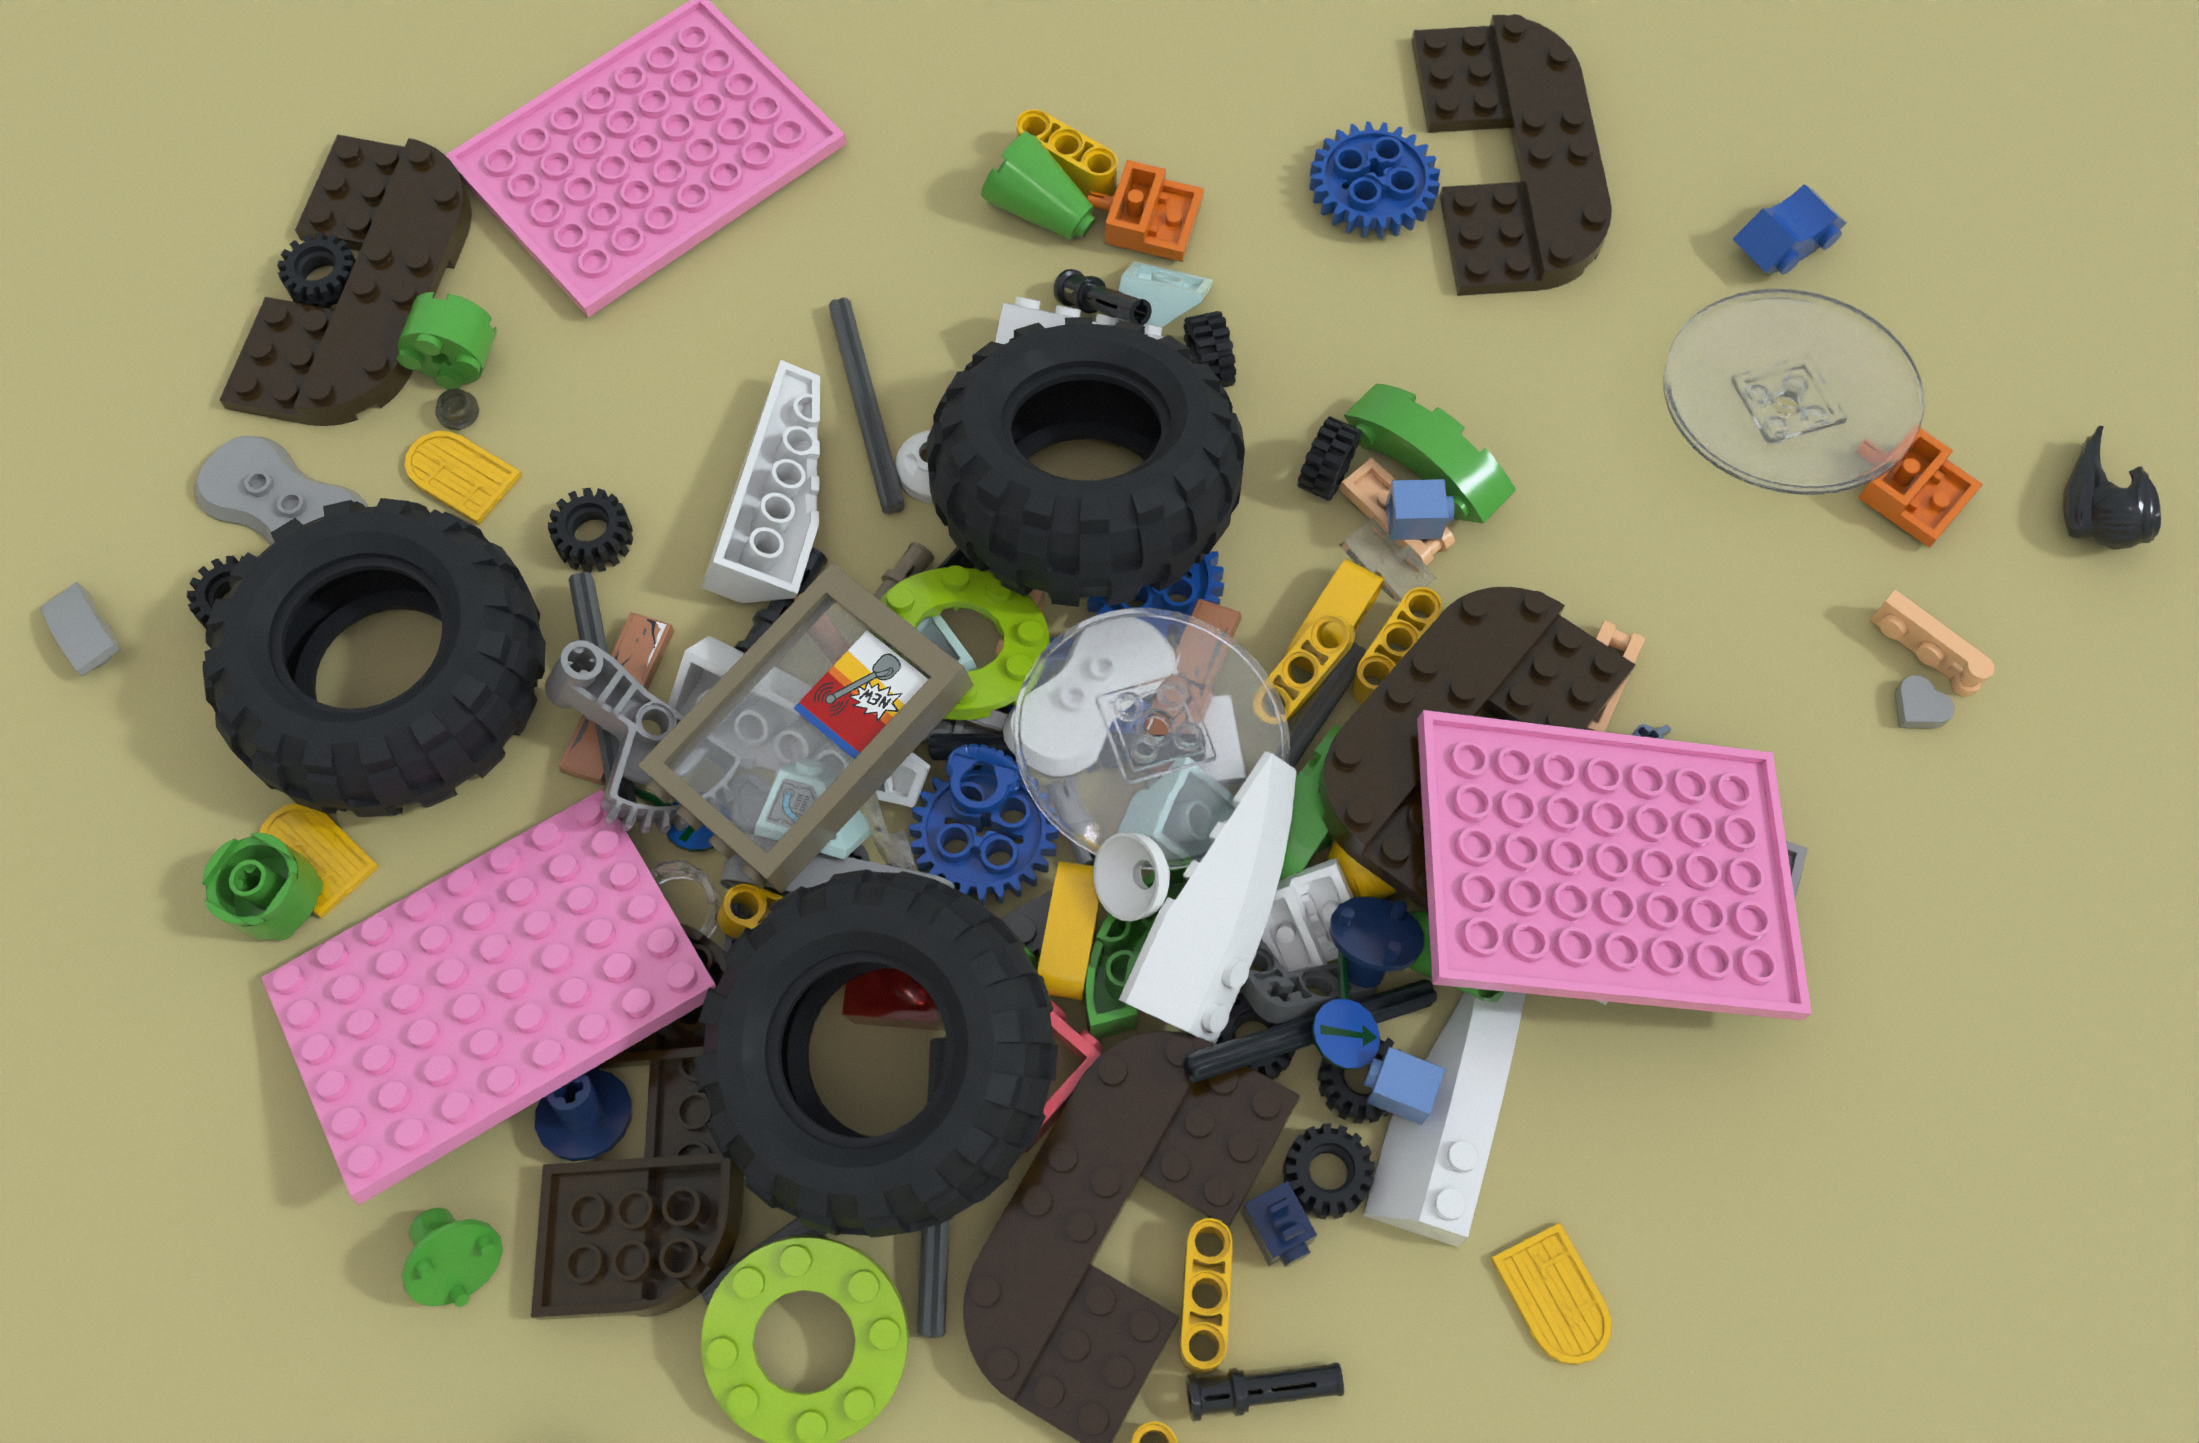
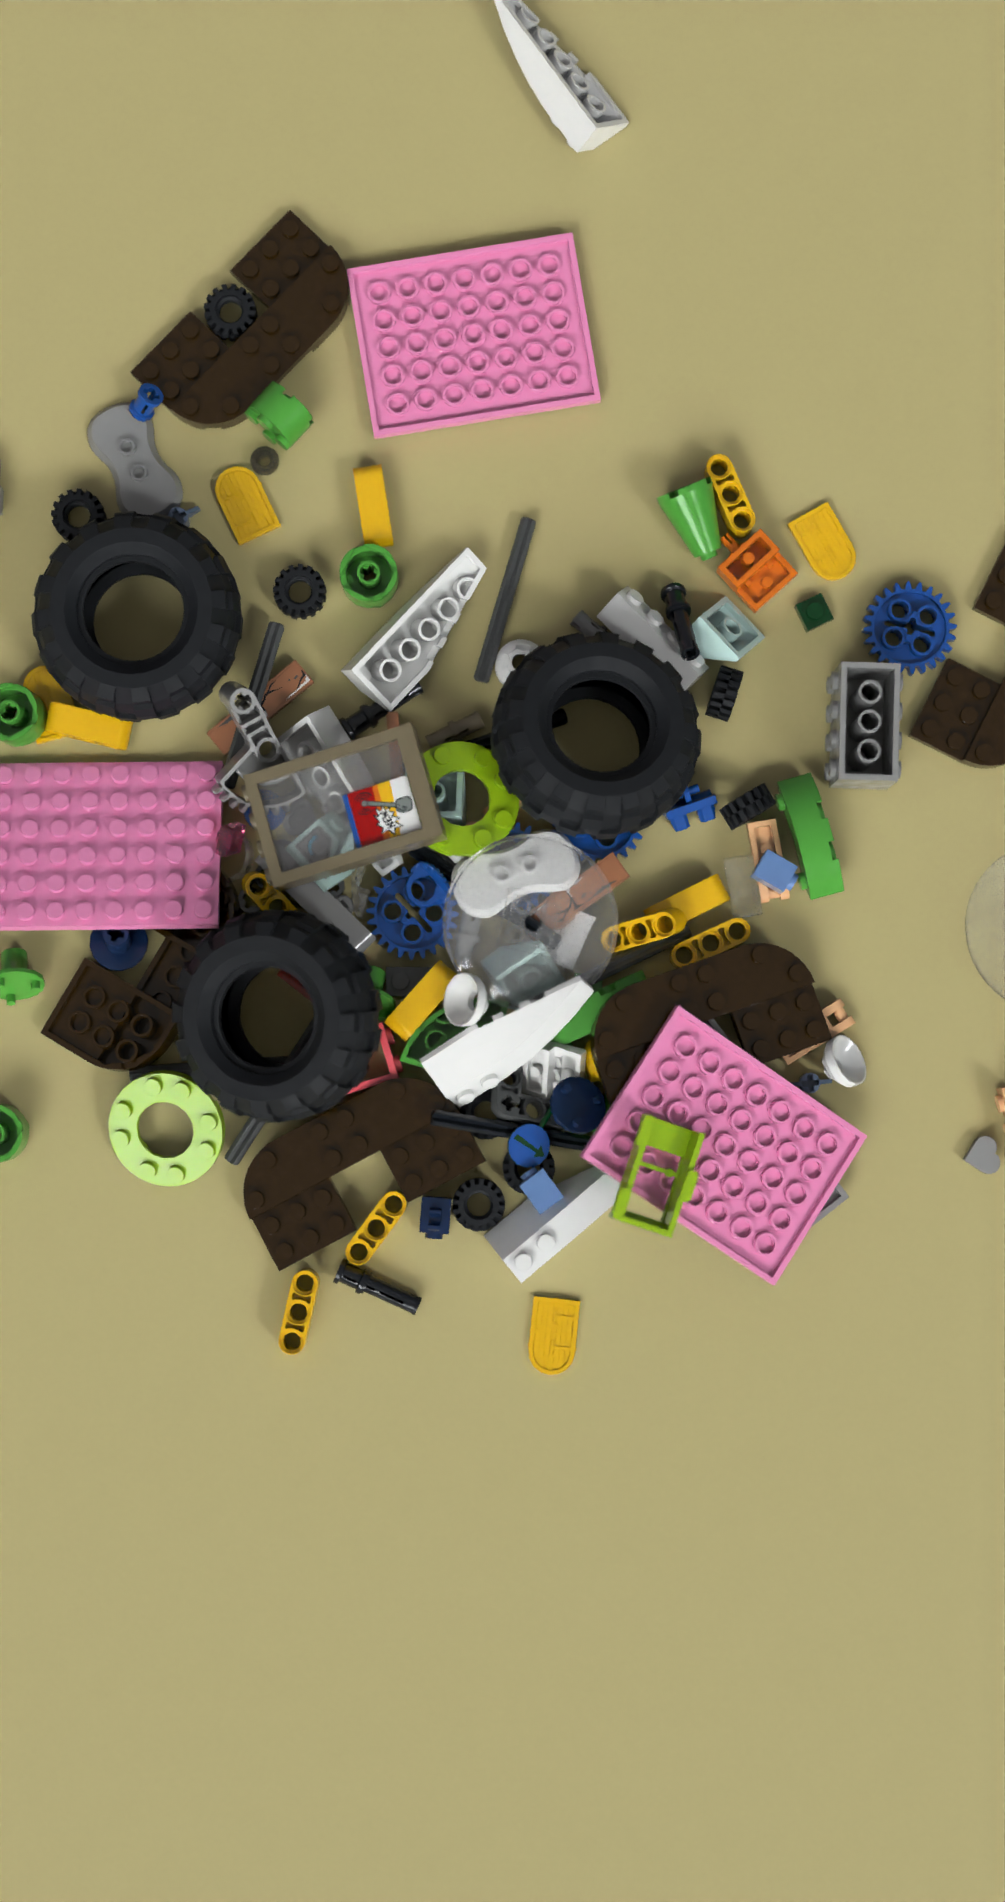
camera: 30 degrees right, 20 degrees up
none -> yellow beam [44,702,134,751]
none -> blue bush [129,383,163,422]
none -> clear pink plate [215,821,246,857]
none -> bright green brick [339,544,399,608]
none -> yellow beam [353,464,394,547]
none -> lime piece [608,1114,705,1238]
none -> blue hips [663,784,717,832]
none -> yellow window [787,502,856,581]
none -> dark green plate [794,593,834,633]
none -> white piece [822,1035,866,1087]
none -> light grey brick [824,661,903,790]

